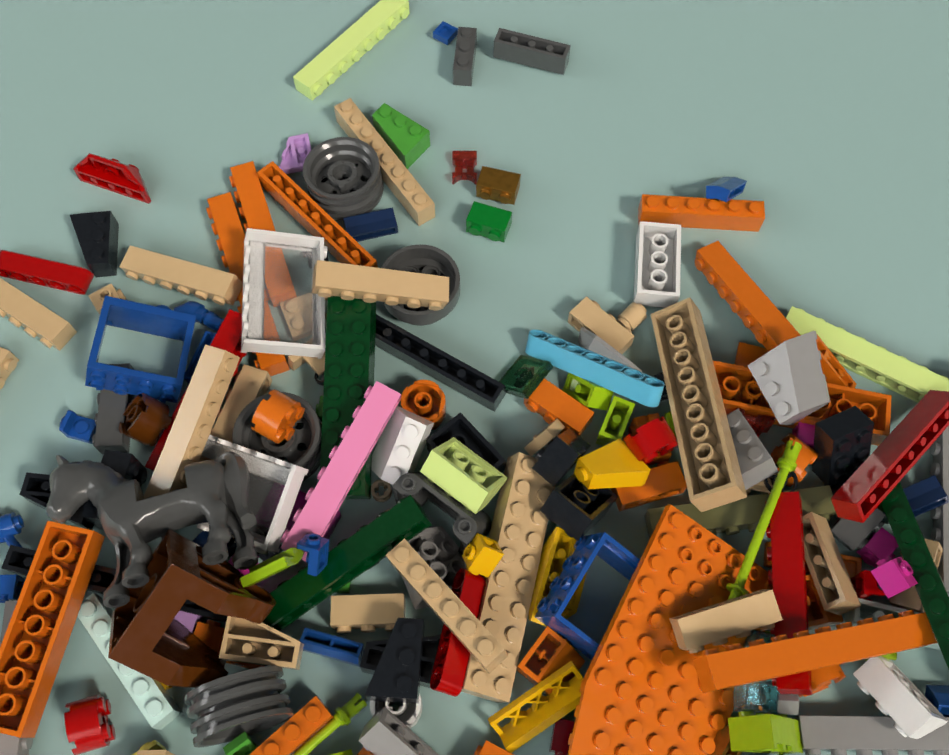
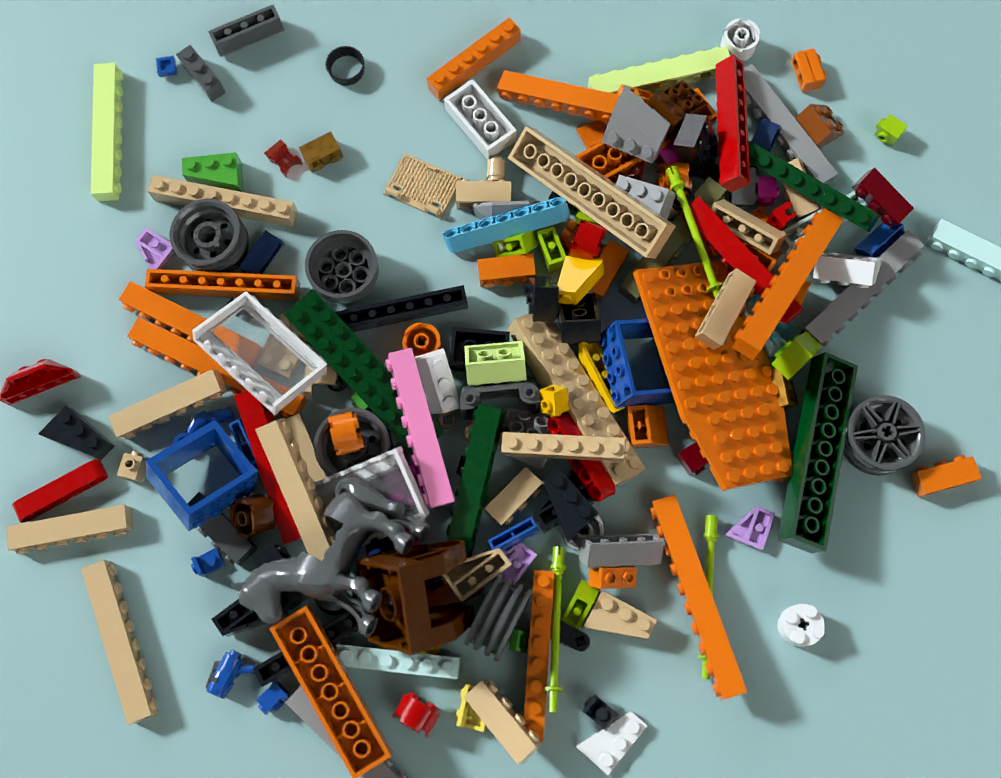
camera: 40 degrees left, 10 degrees up
lime slope [240,547,304,588] -> none
blue bracket [296,533,330,577] -> none
tan brick [312,260,449,311] -> none
green brick [466,201,512,242] -> none
yellow fence [488,661,584,753] -> none
clear green tile [499,355,553,399] -> none
tan piece [524,418,565,456] -> none
blue piece [706,177,747,202] -> none
light grey piece [776,694,799,715] -> none
dark pink brick [871,556,918,598] -> none
none -> black tyre [326,46,364,85]
none -> tan window [383,153,463,219]
none -> lavender wing [497,543,537,588]
none -> reddish brown slope [647,80,708,137]

